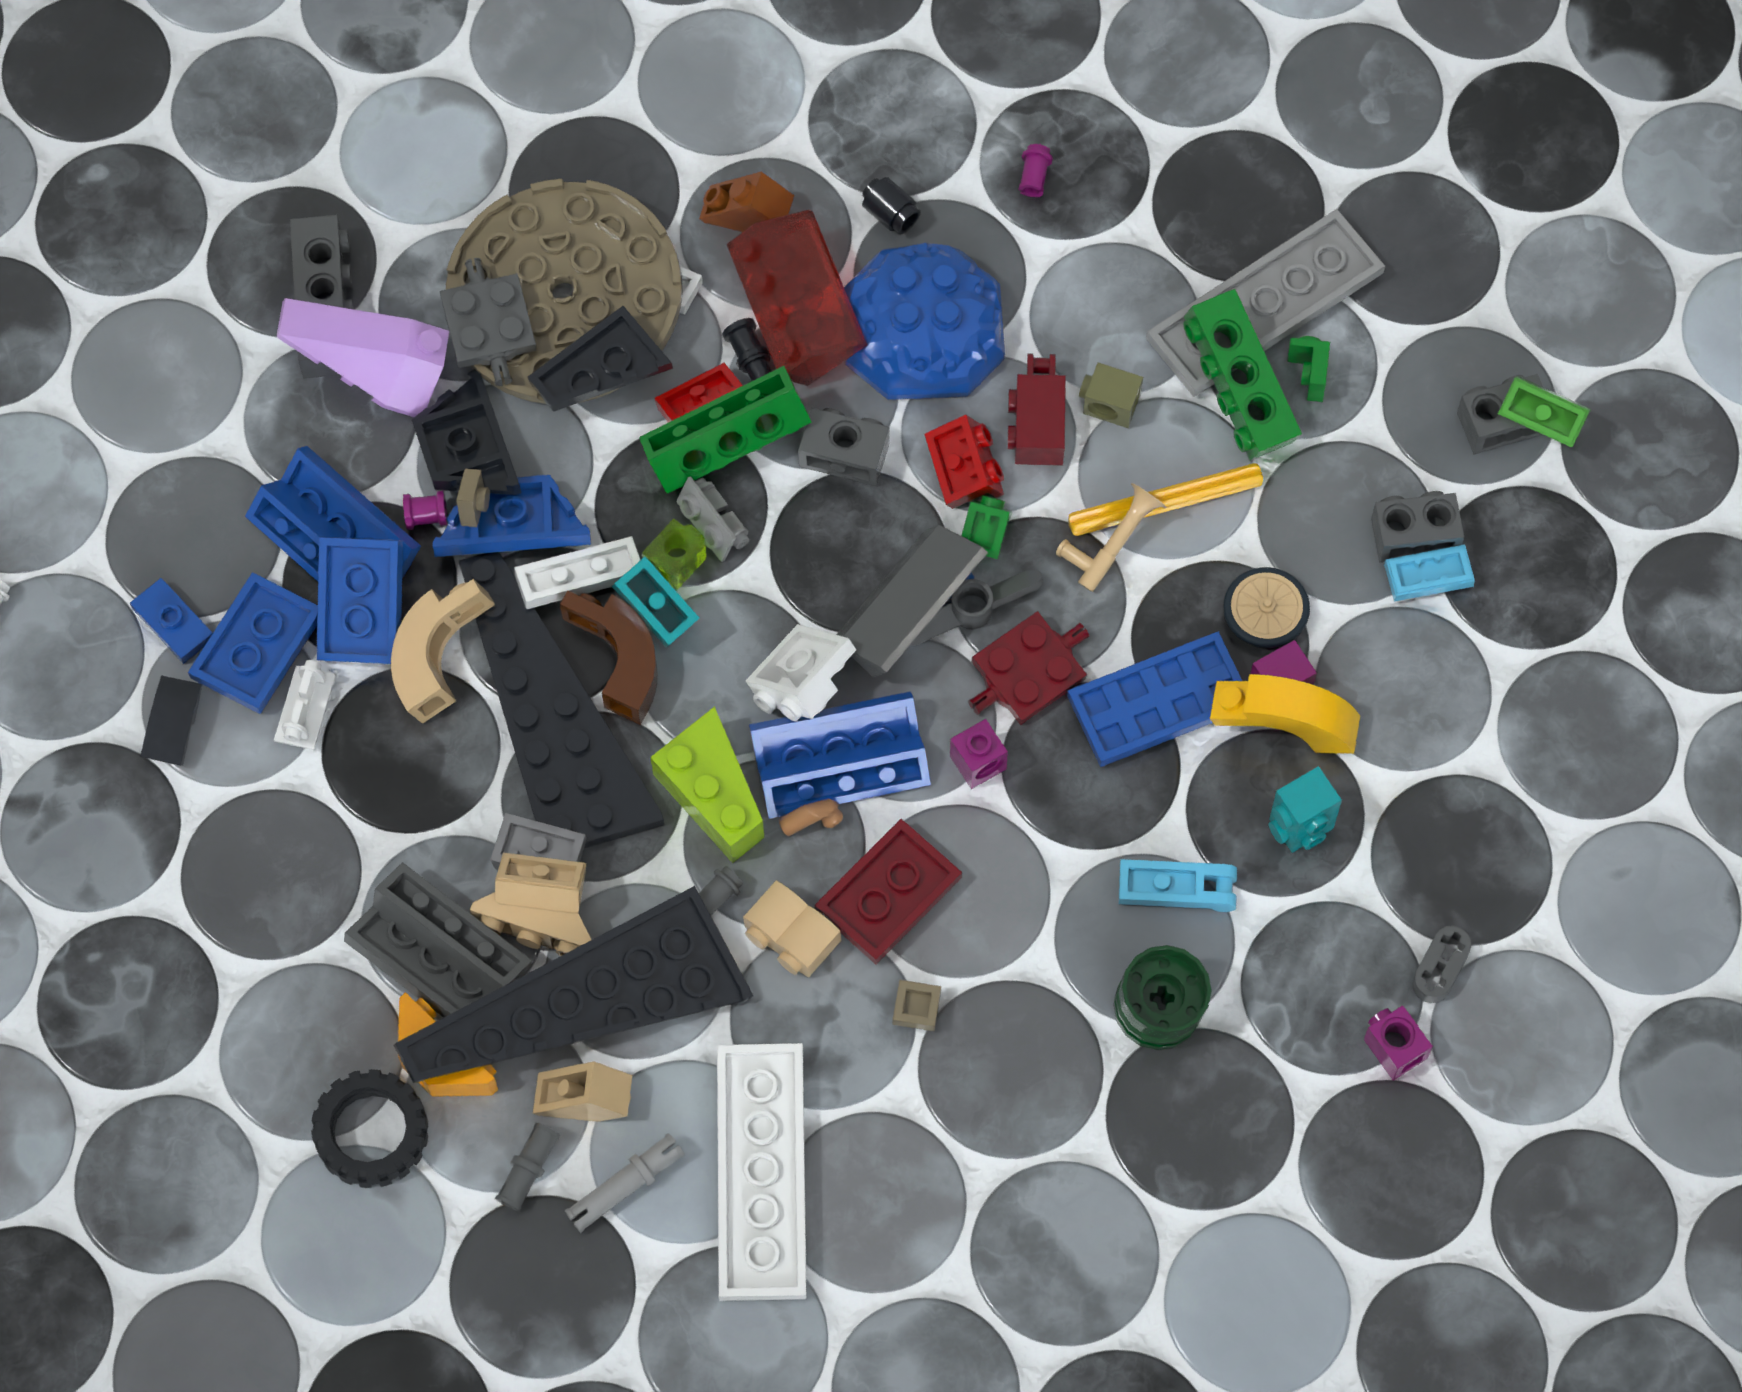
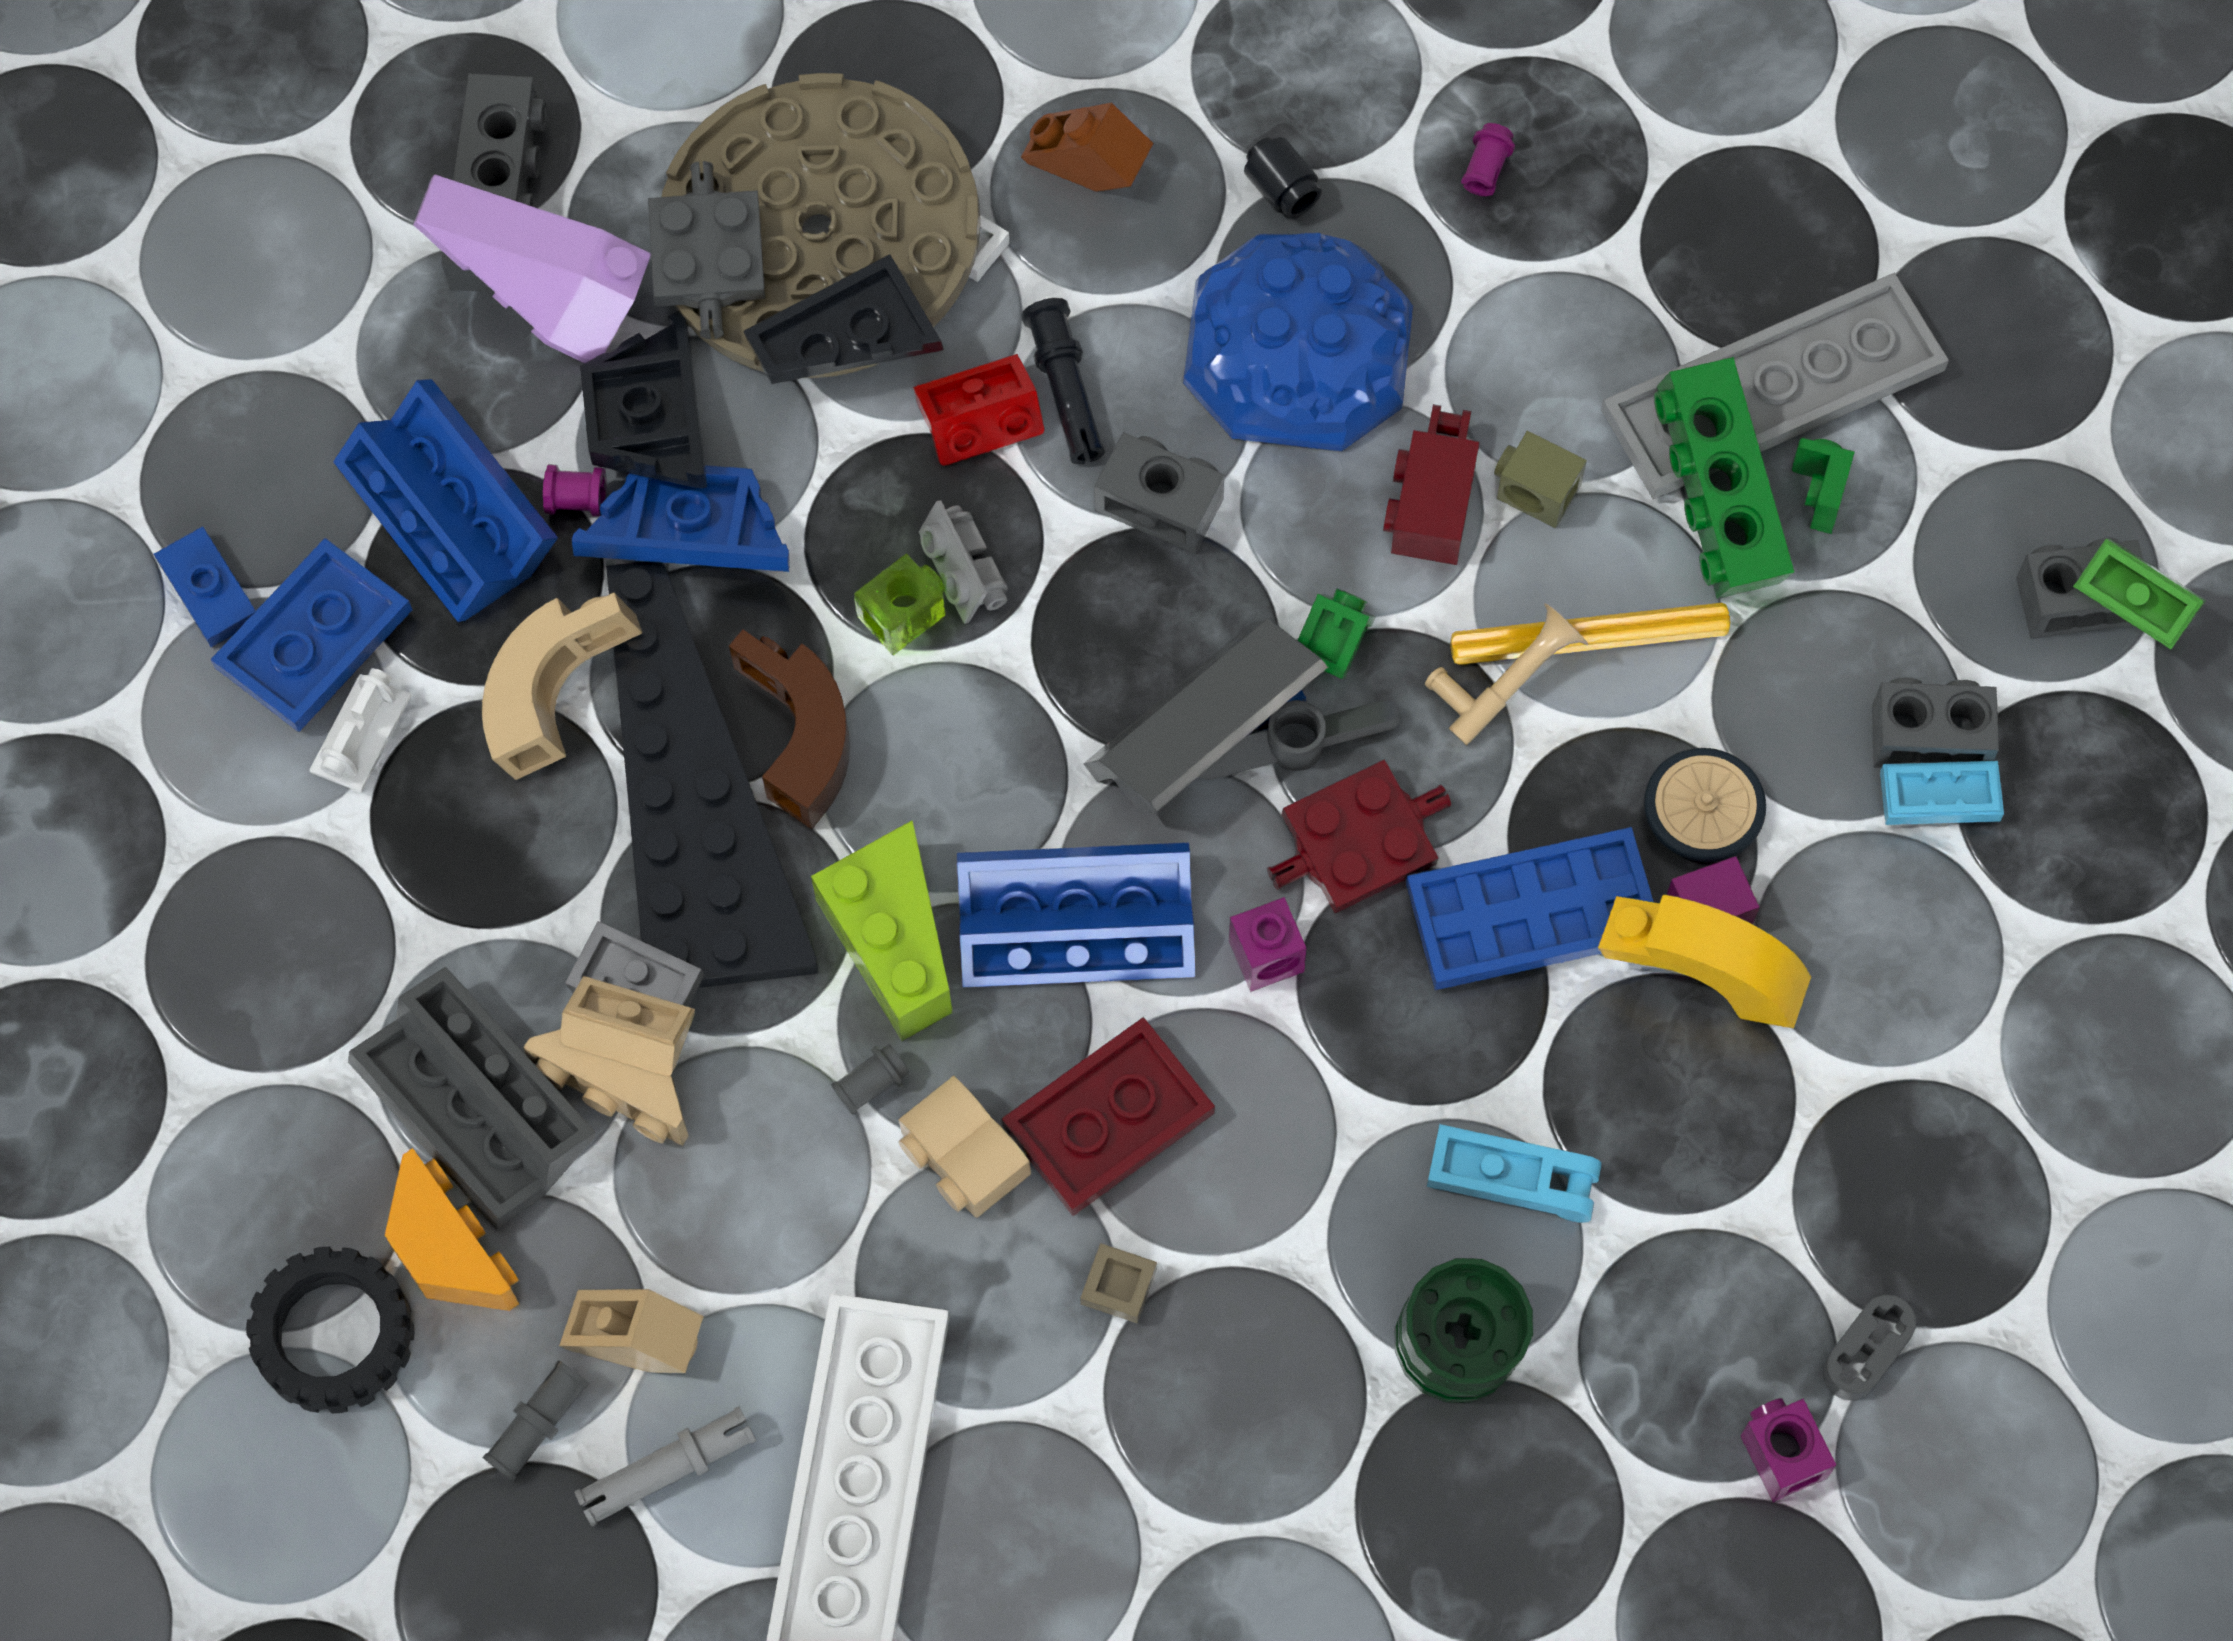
camera: 10 degrees right, 0 degrees up
black slope [140,675,203,766] -> none
blue plate [317,537,403,664] -> none
black wing [393,886,754,1083] -> none
dark tan plate [456,469,490,527] -> none
white plate [514,536,640,609] -> none
teal brick [611,557,700,647] -> none
green brick [639,366,812,494] -> none
clear red slope [726,210,867,386] -> none
white plate [746,624,856,721] -> none
medium nougat arm [779,798,843,837] -> none
red bracket [924,414,1004,509] -> none
teal brick [1268,766,1342,853] -> none

